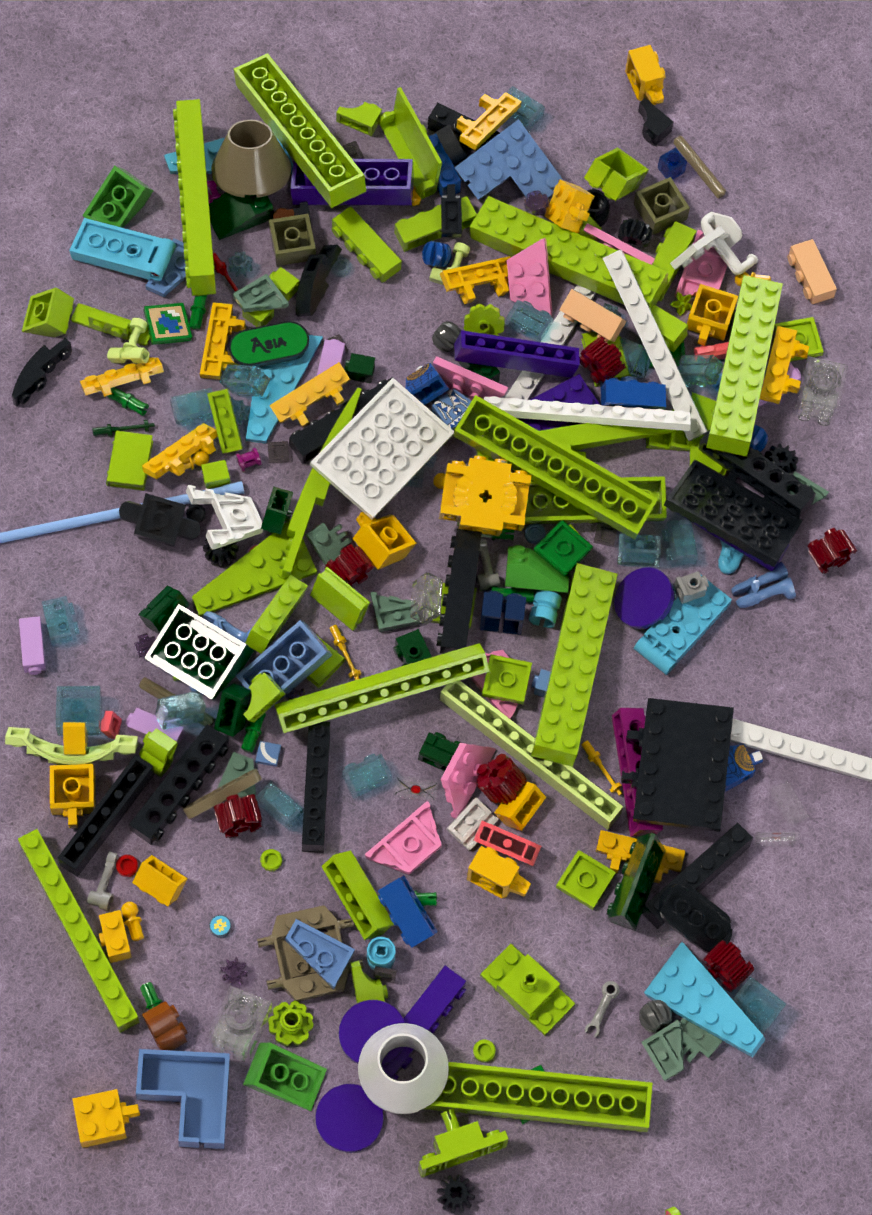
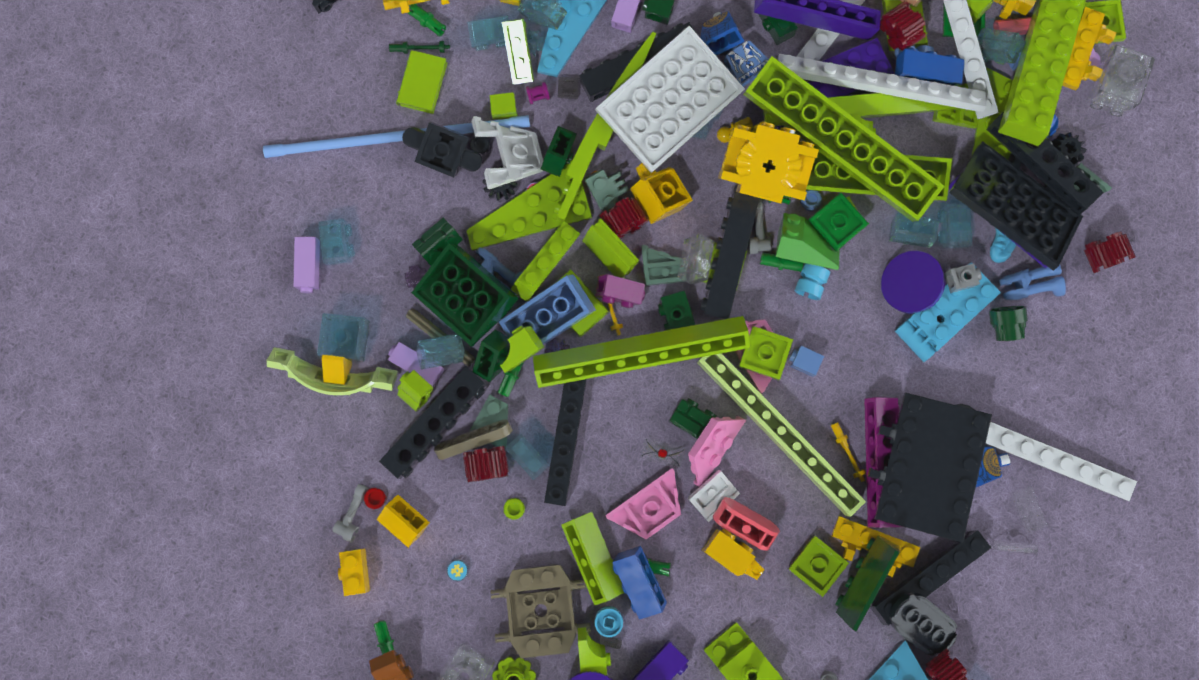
camera: 15 degrees right, 15 degrees up
lime brick [18,829,140,1033] -> none
yellow hinge [50,764,96,829] -> none
black brick [57,754,155,877] -> none
coral plate [100,711,122,739] -> none
yellow axle [121,902,144,941] -> none
yellow hinge [142,423,218,480] -> none
yellow axle [183,450,209,470] -> none
clear purple gear [220,957,248,986] -> none
medium blue tile [256,741,281,767] -> none
yellow hinge [269,362,351,428] -> none
medium blue wing [285,919,355,990] -> none
clear light blue brick [342,754,392,799] -> none
bright pink wing [433,356,508,400] -> none
dark red brick [476,754,527,805] -> none
dark blue piece [480,591,527,635] -> none
yellow brick [494,782,546,831] -> none
lime brick [531,563,618,767] -> none
clear smoke tile [593,522,618,547] -> none
clear light blue slope [620,338,651,379] -> none
none -> magenta brick [595,274,645,308]
none -> dark green piece [989,306,1028,341]

